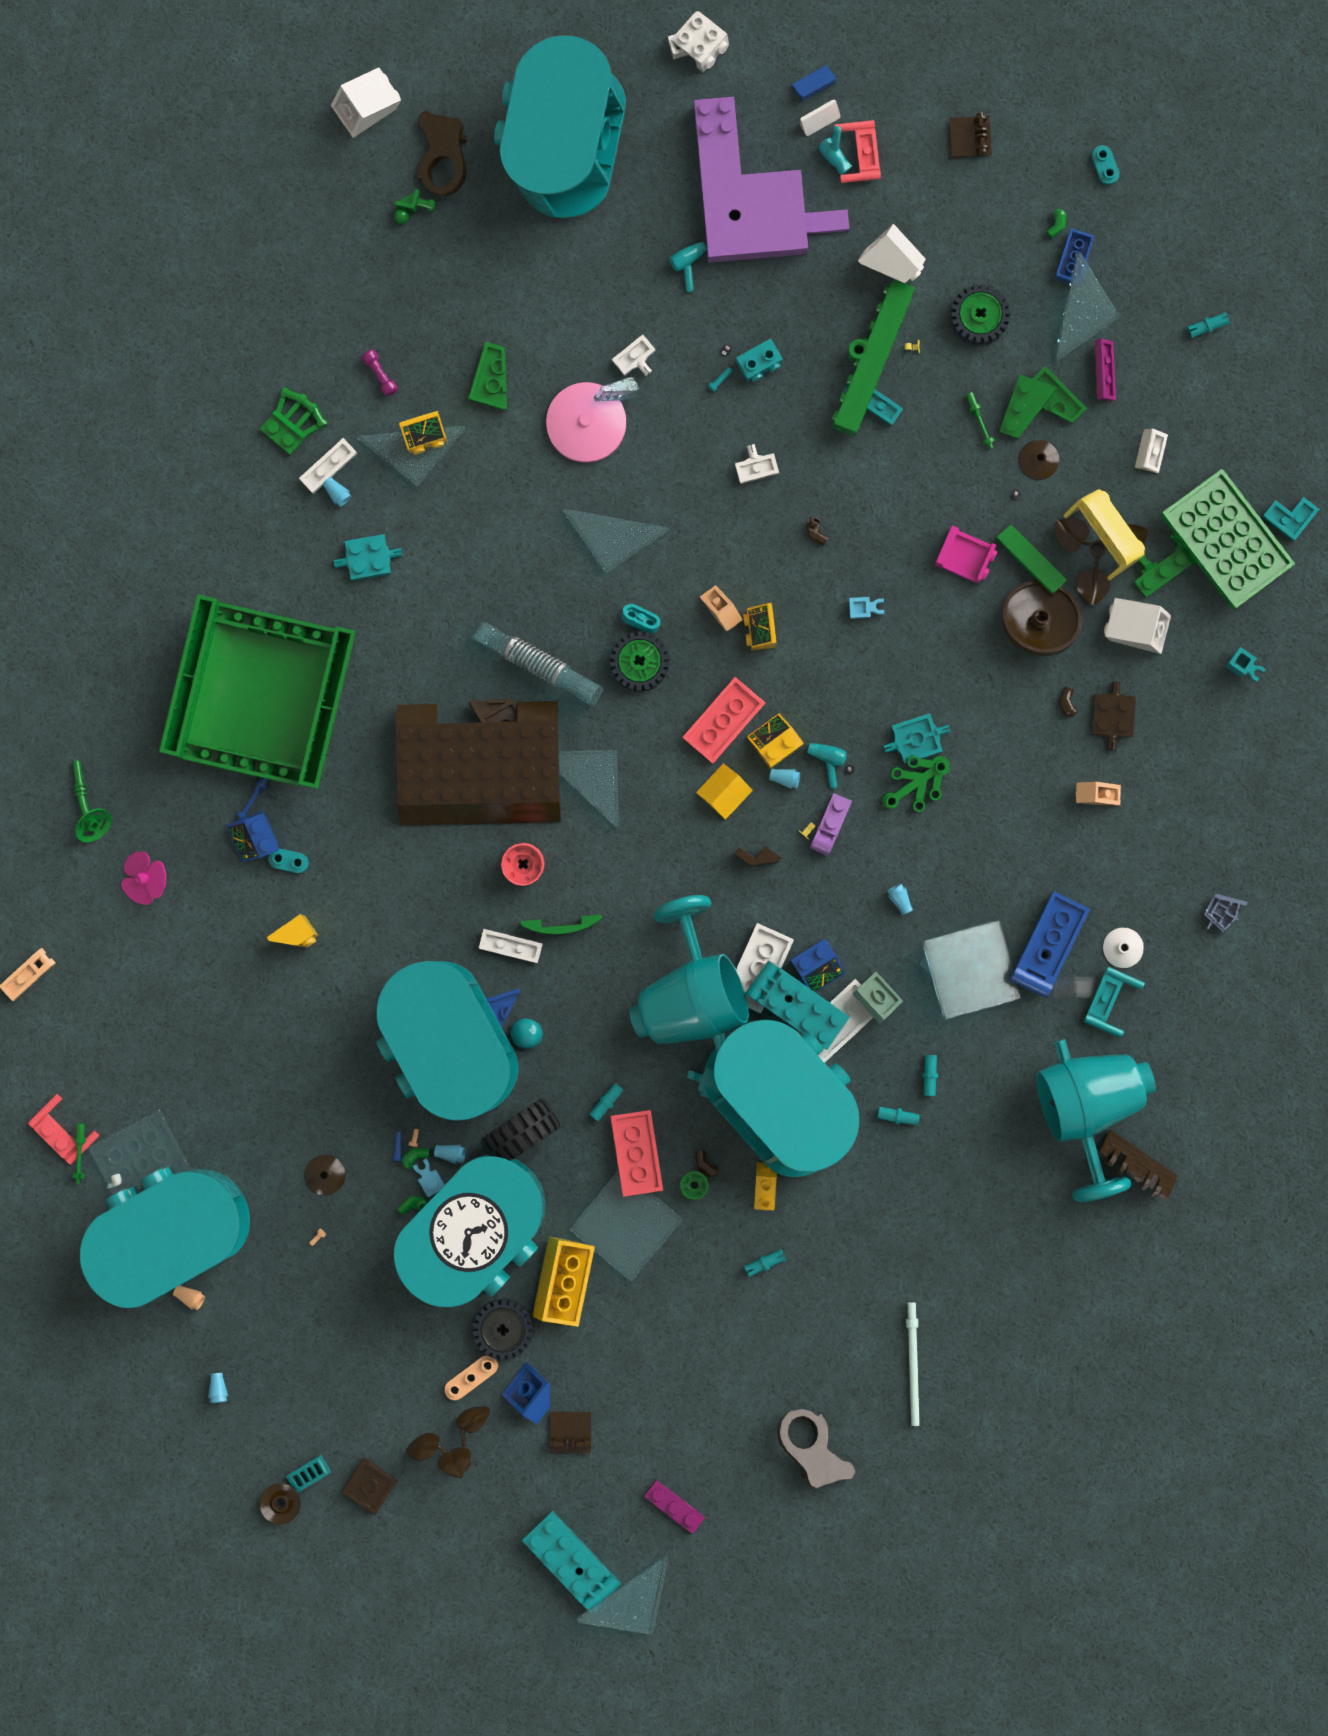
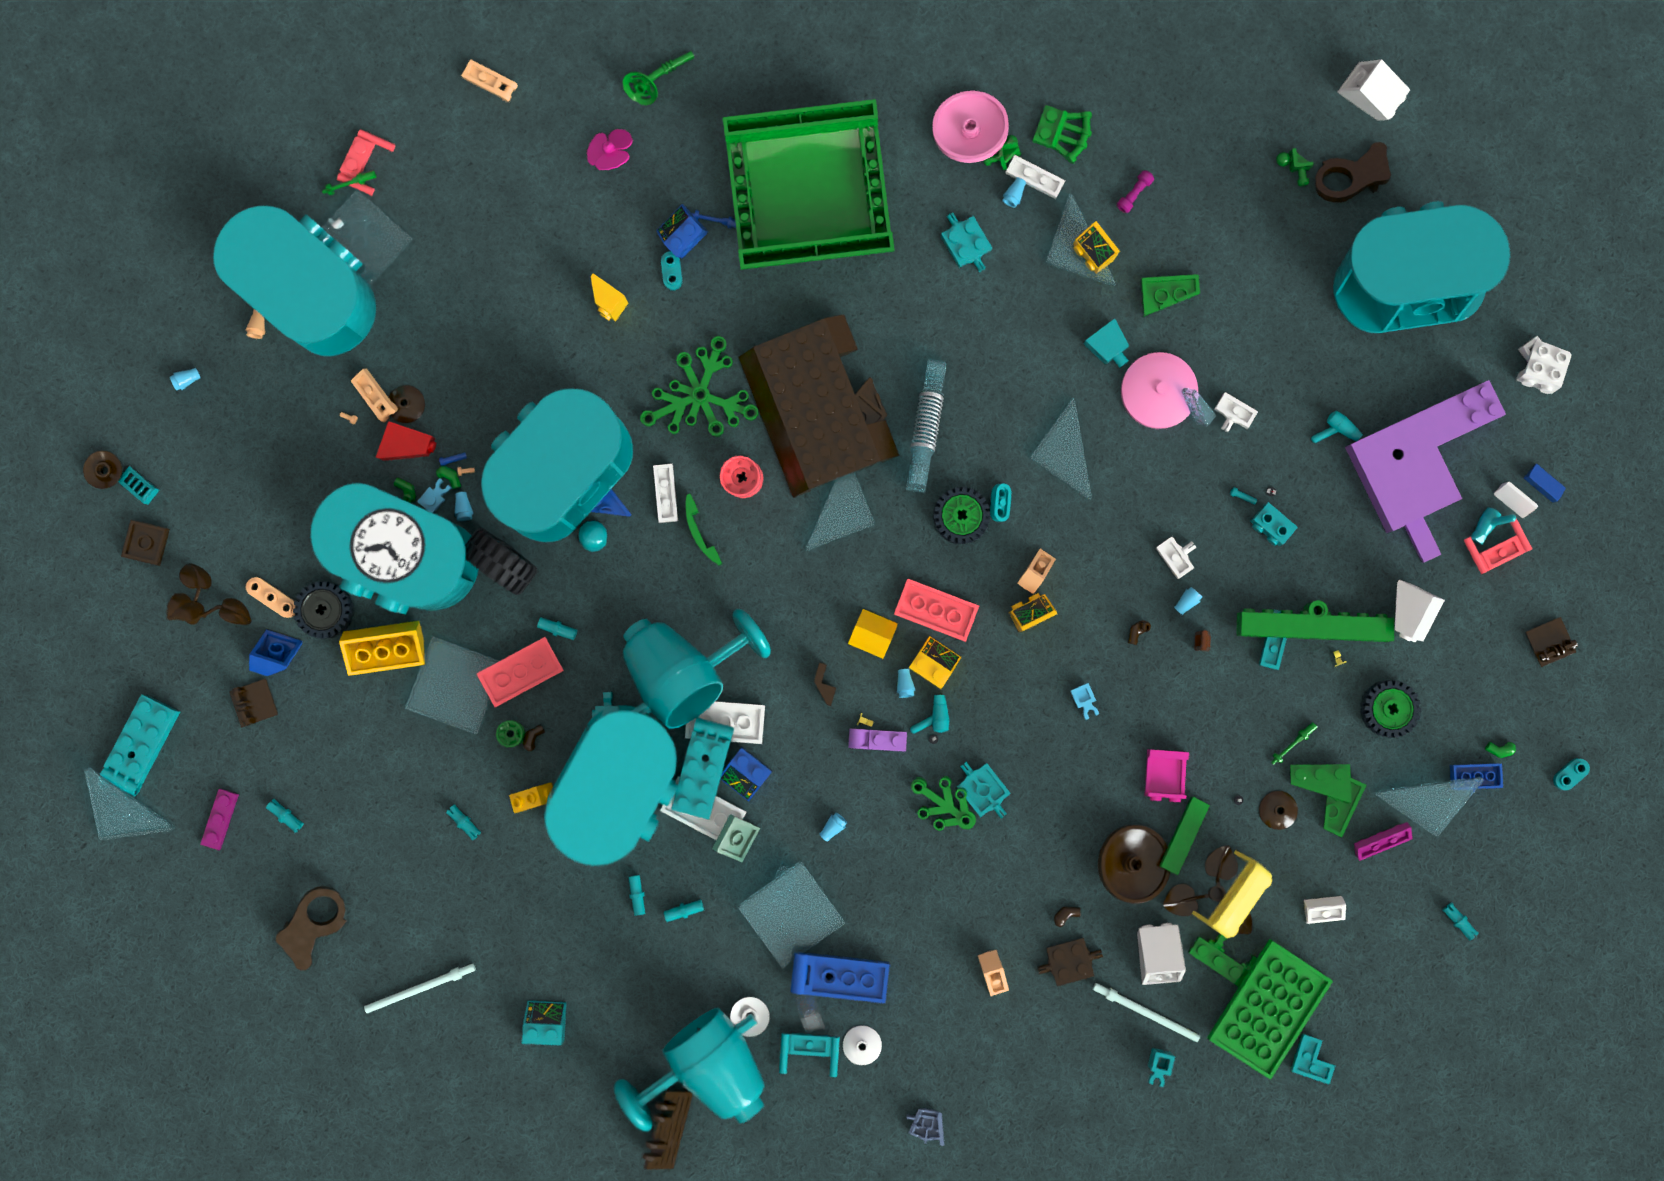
camera: 70 degrees right, 0 degrees up
none -> teal pin [266,799,304,833]
none -> light nougat plate [351,369,398,422]
none -> red slope [376,421,436,461]
none -> slope [522,1000,567,1045]
none -> green plant [640,336,758,437]
none -> white dish [730,997,769,1037]
none -> bright pink dish [932,91,1009,163]
none -> green piece [984,135,1021,170]
none -> teal torso [1083,319,1129,368]
none -> light aqua bar [1092,983,1200,1042]
none -> medium azure cone [1174,587,1202,615]
none -> reddish brown slope [1194,630,1211,652]

